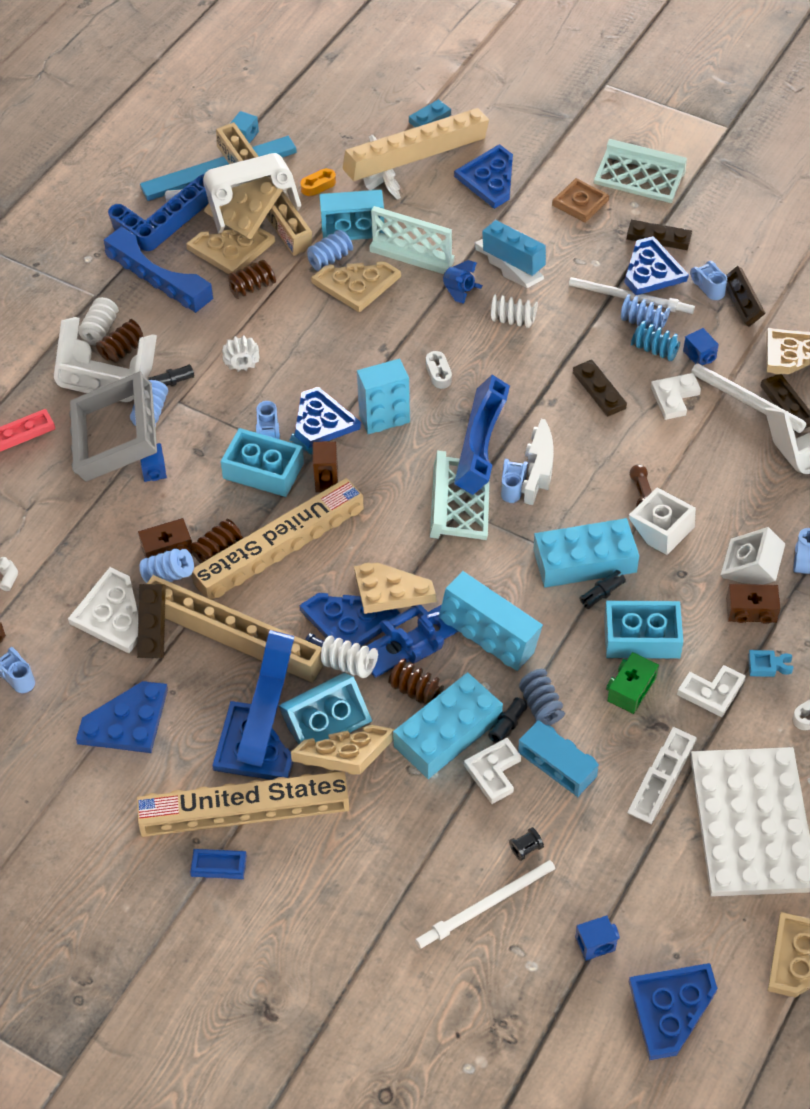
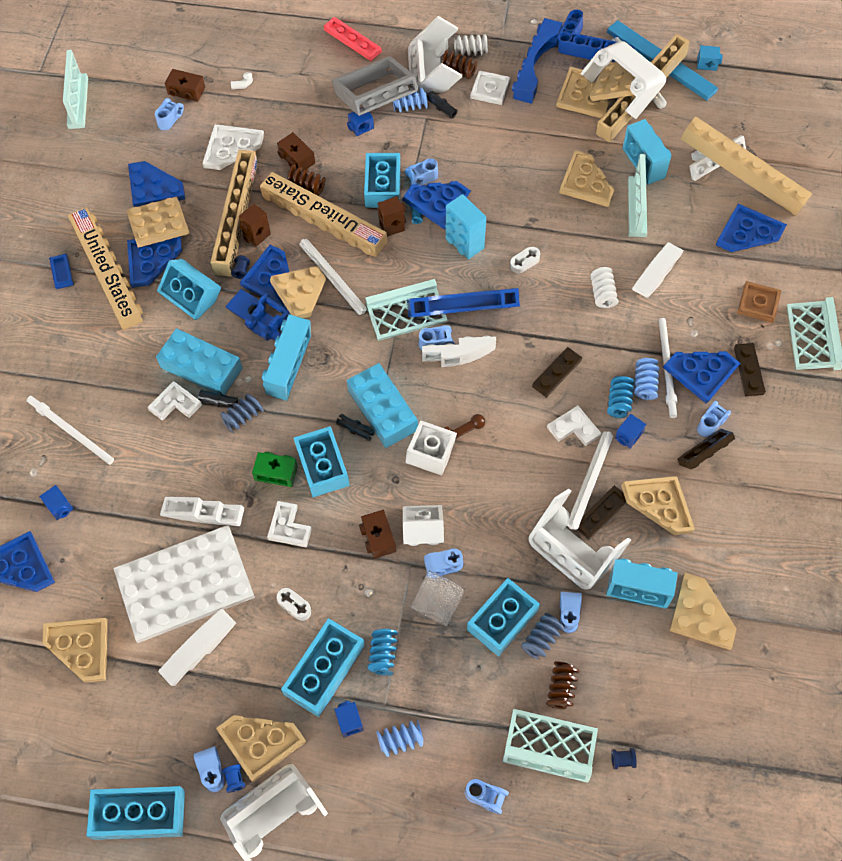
camera: 70 degrees right, 10 degrees up
dark brown plate [137,584,166,658] -> none
light blue piece [139,549,194,583] -> none
white gear [222,335,259,372] -> none
reddish brown piece [228,260,276,299] -> none
blue beam [236,630,295,767] -> none
tan plate [291,725,395,775] -> none
light orange beam [300,168,336,196] -> none
light blue piece [307,230,353,272] -> none
white piece [321,636,378,678] -> none
reddish brown piece [388,658,444,706] -> none
dark azure plate [409,99,451,128] -> none
blue brick [443,260,483,304] -> none
dark azure brick [482,220,546,276] -> none
black bush [509,827,544,861] -> none
dark azure brick [518,720,599,797] -> none
dark azure plate [748,650,793,677] -> none
none -> tan plate [126,197,190,248]
none -> reddish brown brick [239,204,271,247]
none -> white axle [299,239,367,315]
none -> white tile [470,70,510,105]

